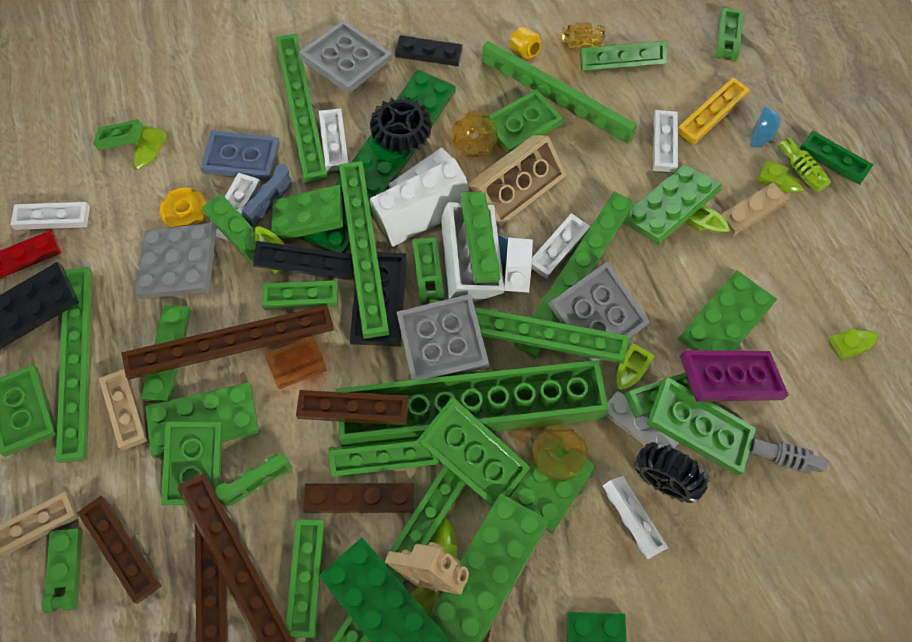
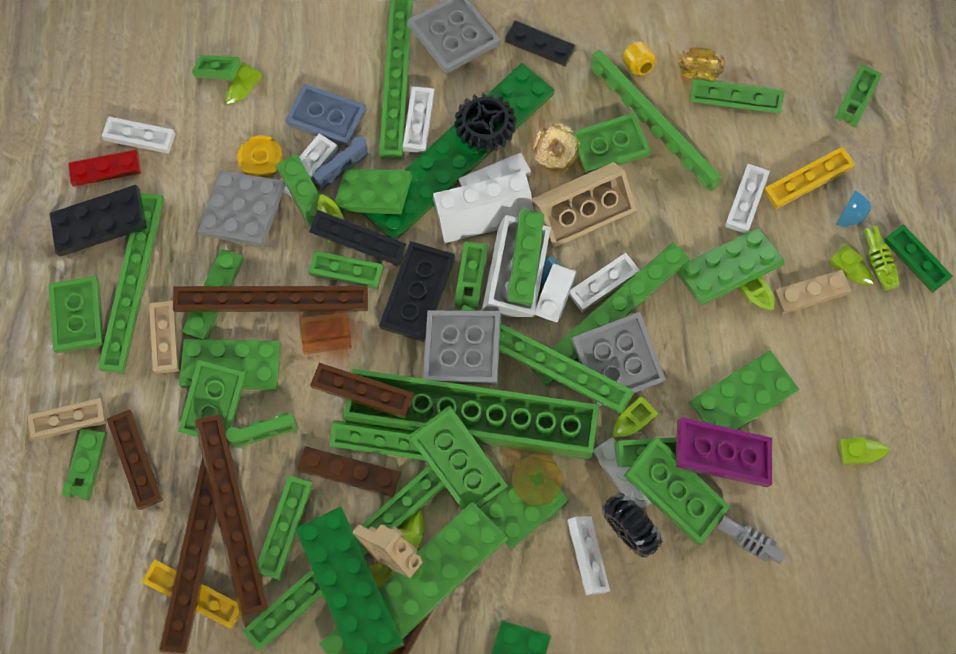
camera: 20 degrees right, 5 degrees up
bright green plate [339,161,389,339] -> none

